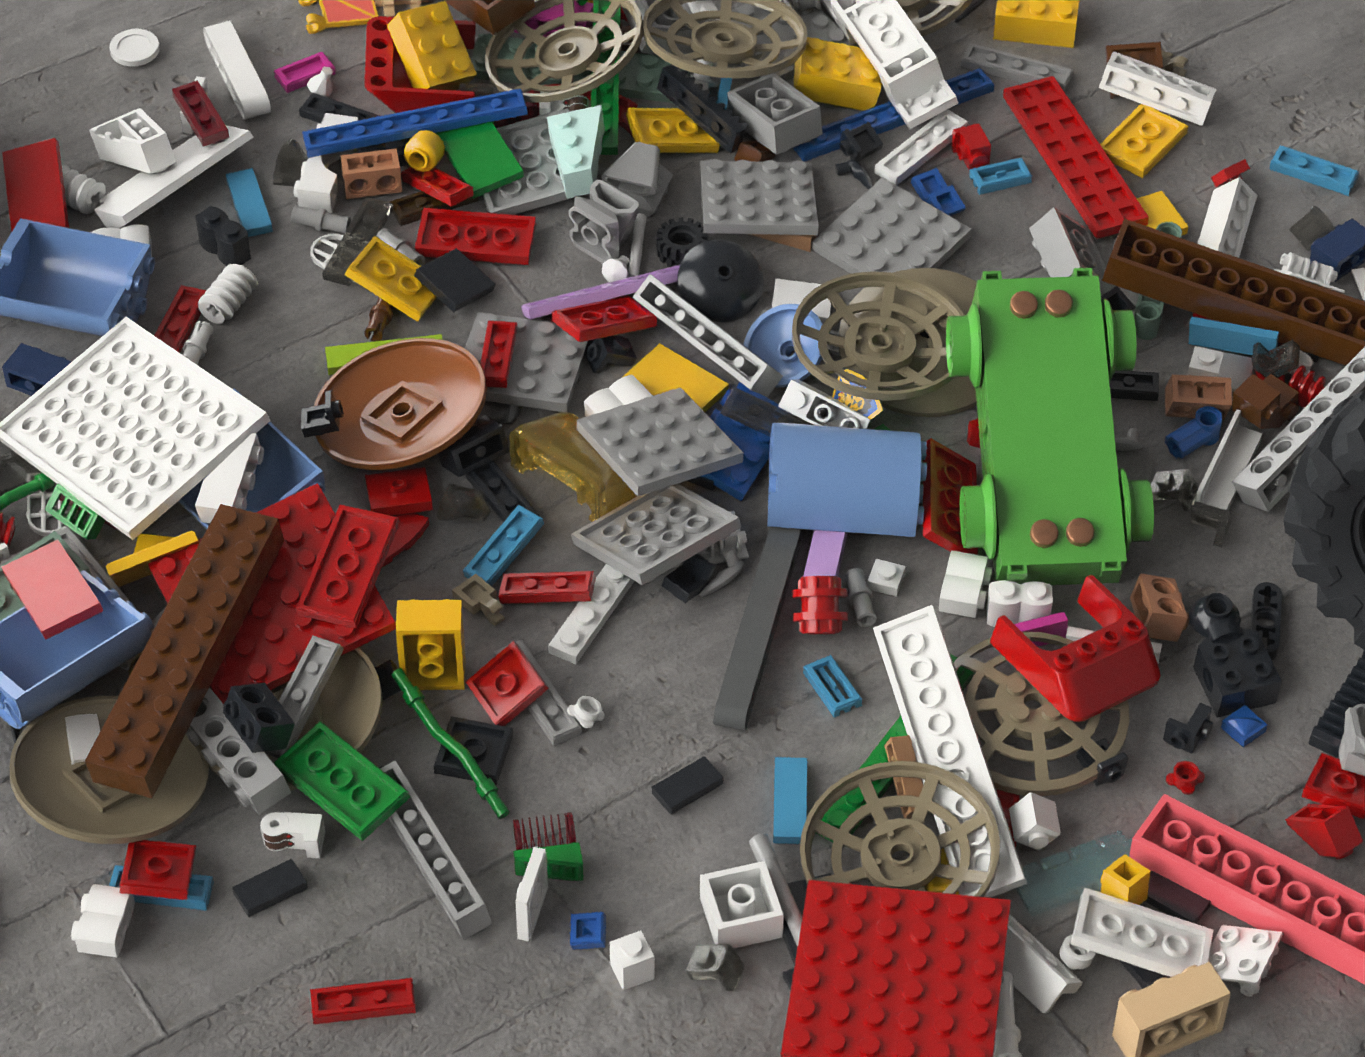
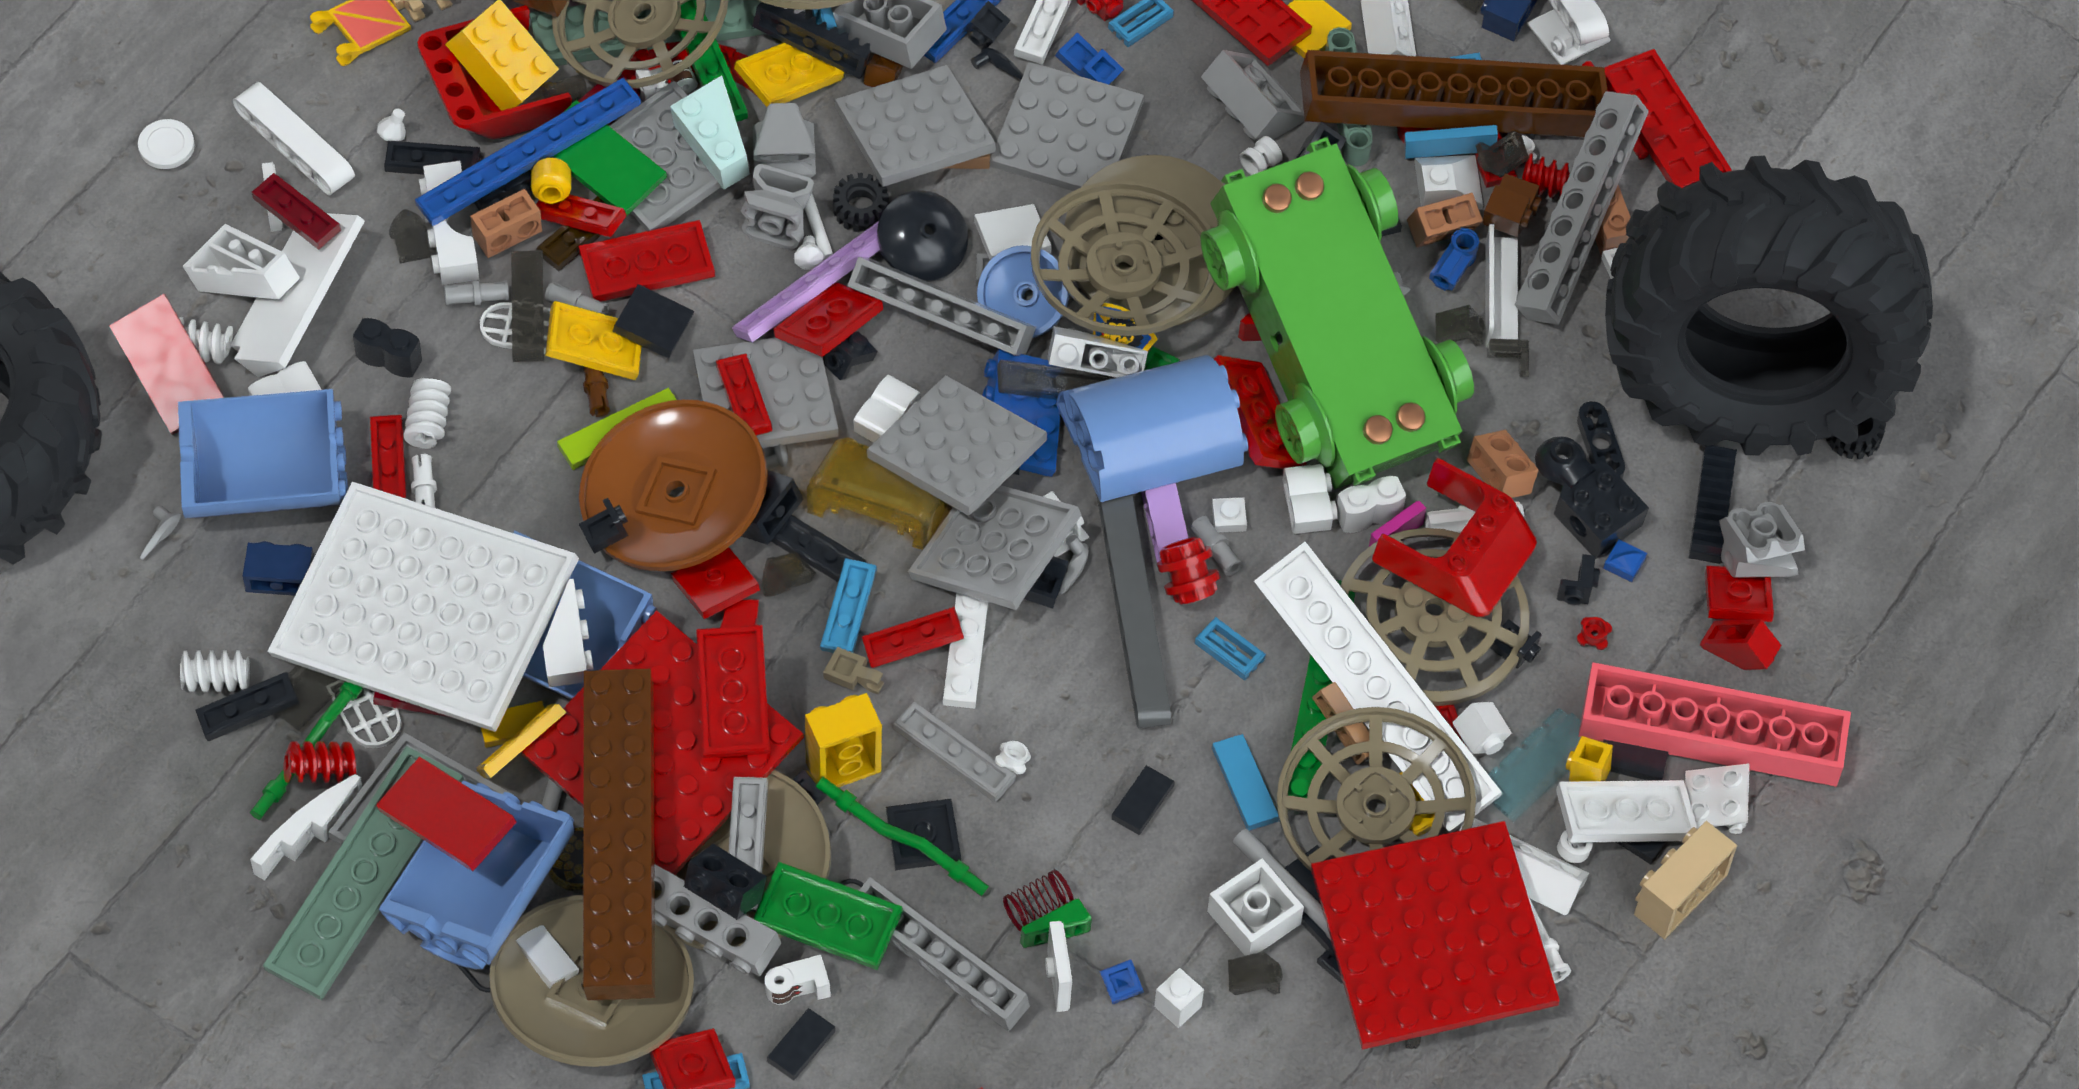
camera: 25 degrees left, 10 degrees up
slope [44,483,105,540] -> none
dark azure tile [226,168,273,237] -> none
dark pink tile [274,52,336,93] -> none
red plate [466,641,549,726] -> none
yellow tile [623,343,729,412] -> none
white hinge [1274,252,1345,293] -> none

